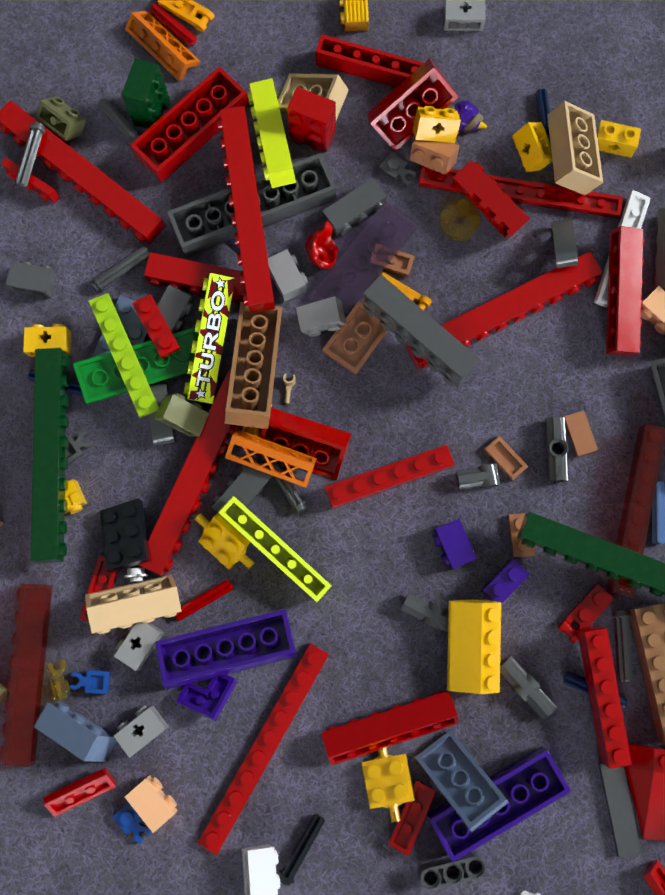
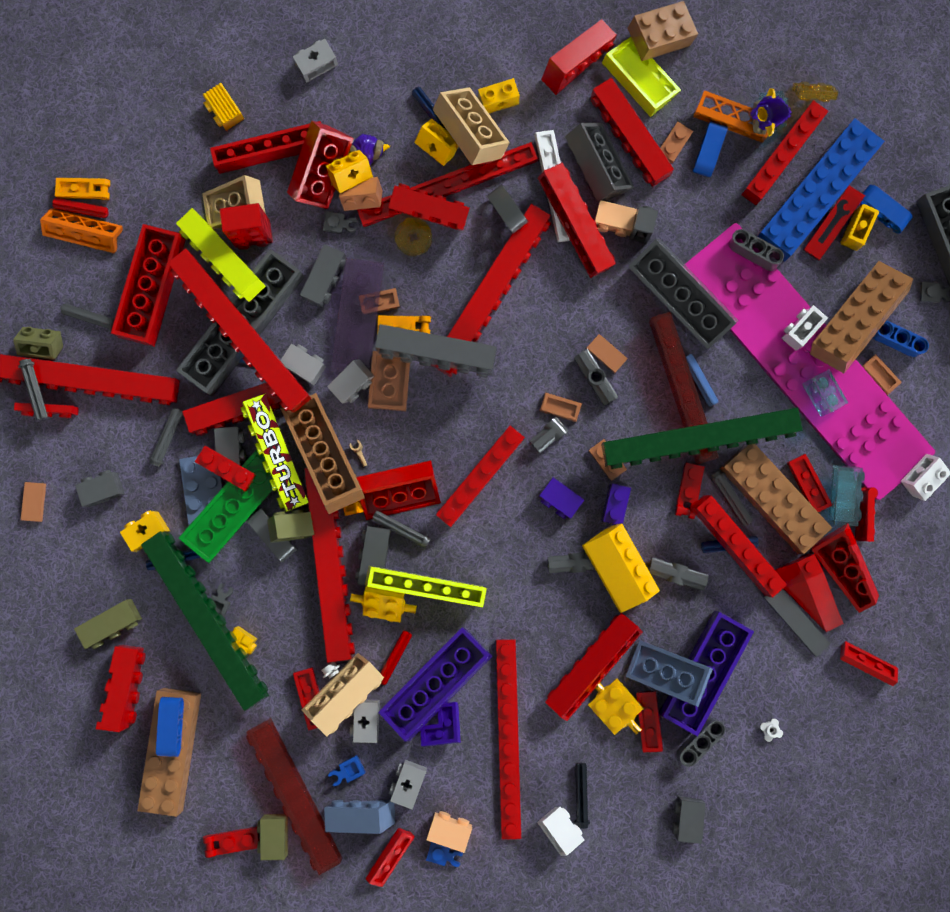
camera: 30 degrees left, 5 degrees up
clear yellow plate [46,659,70,701] -> none
lime plate [89,293,159,418] -> none
black plate [100,498,150,573] -> none
dark green brick [121,58,170,129] -> none
orange fence [225,429,317,488] -> none
red hair [305,221,338,269] -> none

